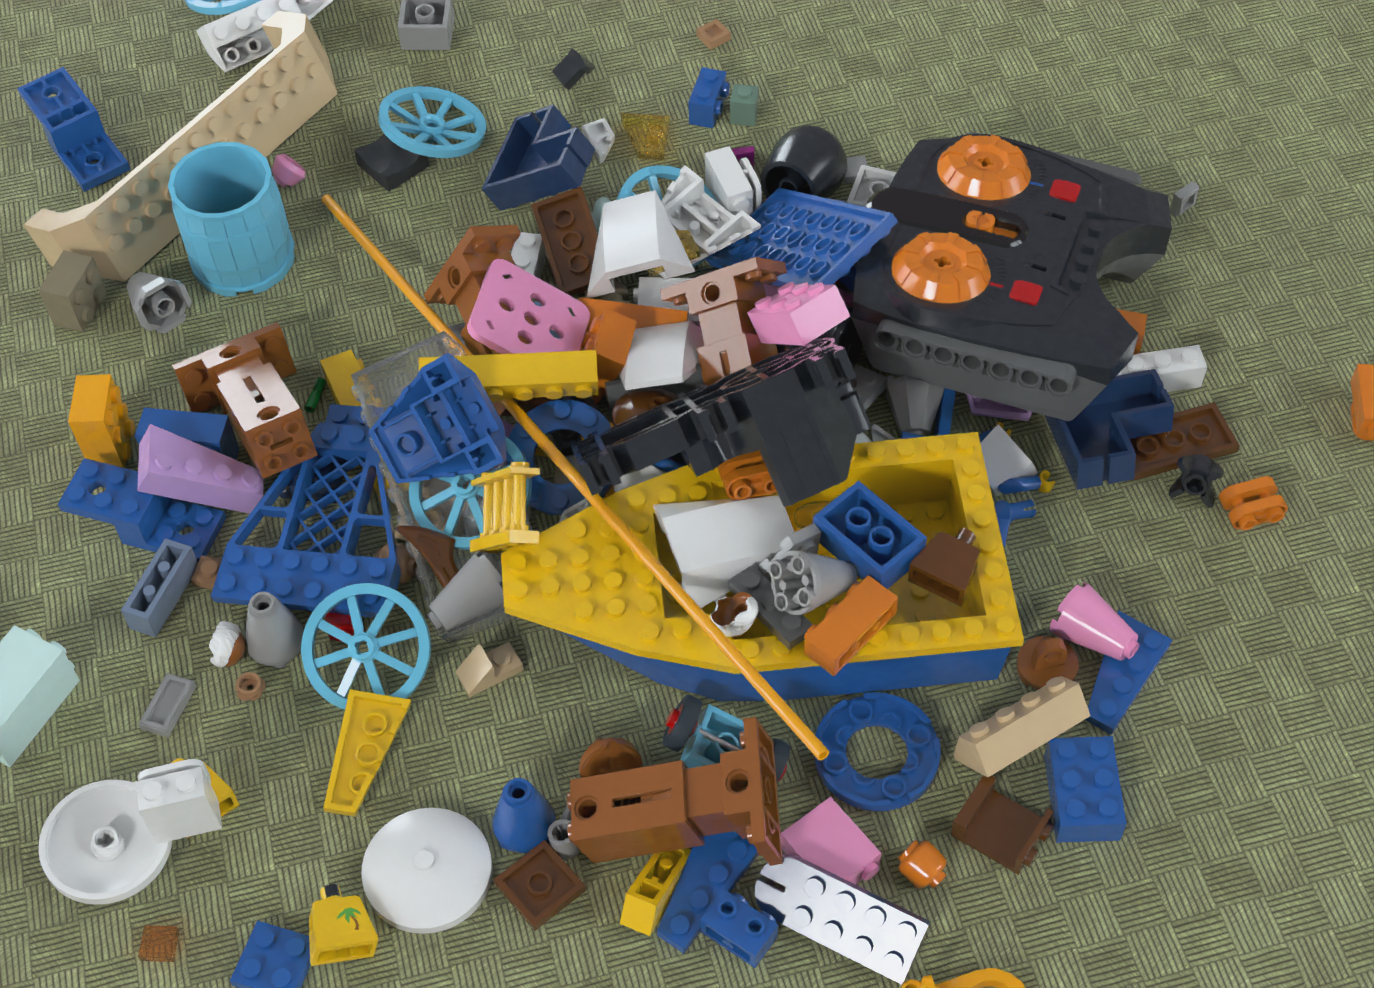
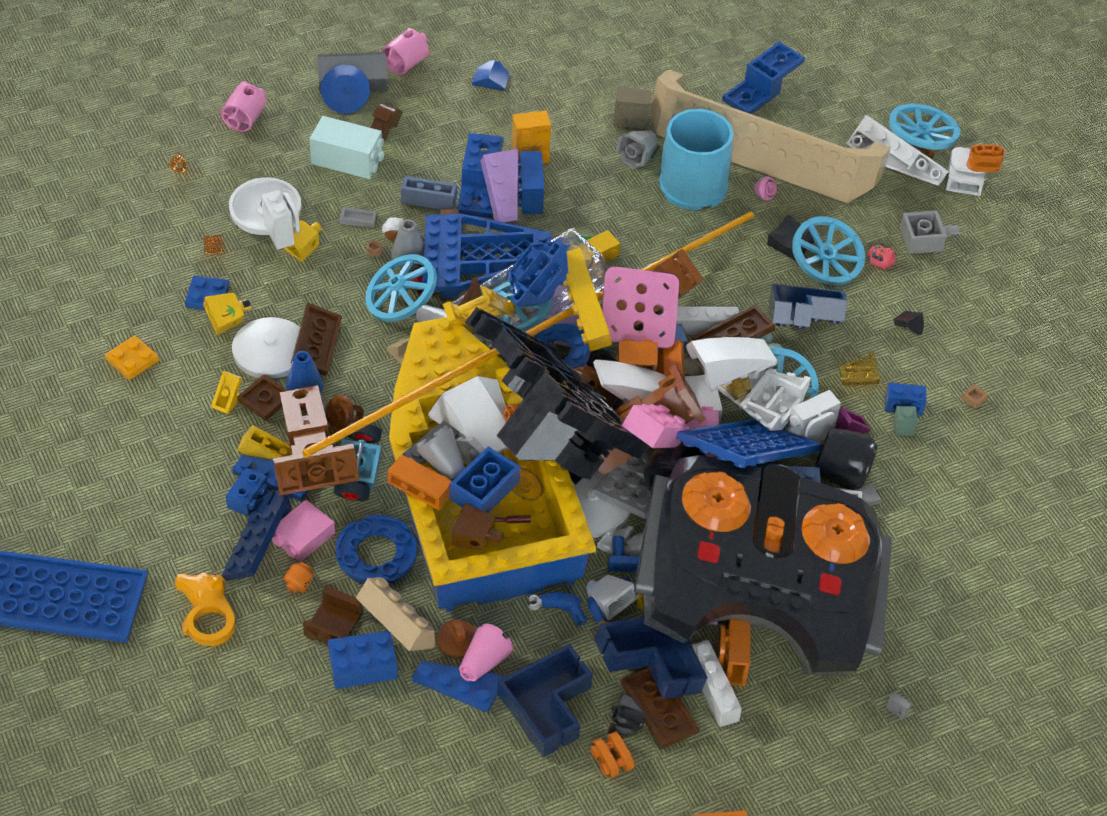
camera: 75 degrees right, 5 degrees down
dark orange brick [172,322,318,479] -> none
yellow wing [323,689,411,817] -> none
white tile [581,118,615,163] -> none
hair [710,592,758,637] -> none
none -> yellow slope [211,371,243,414]
none -> reddish brown plate [290,303,342,376]
none -> dark blue piece [498,644,593,758]
none -> coral head [868,243,896,270]

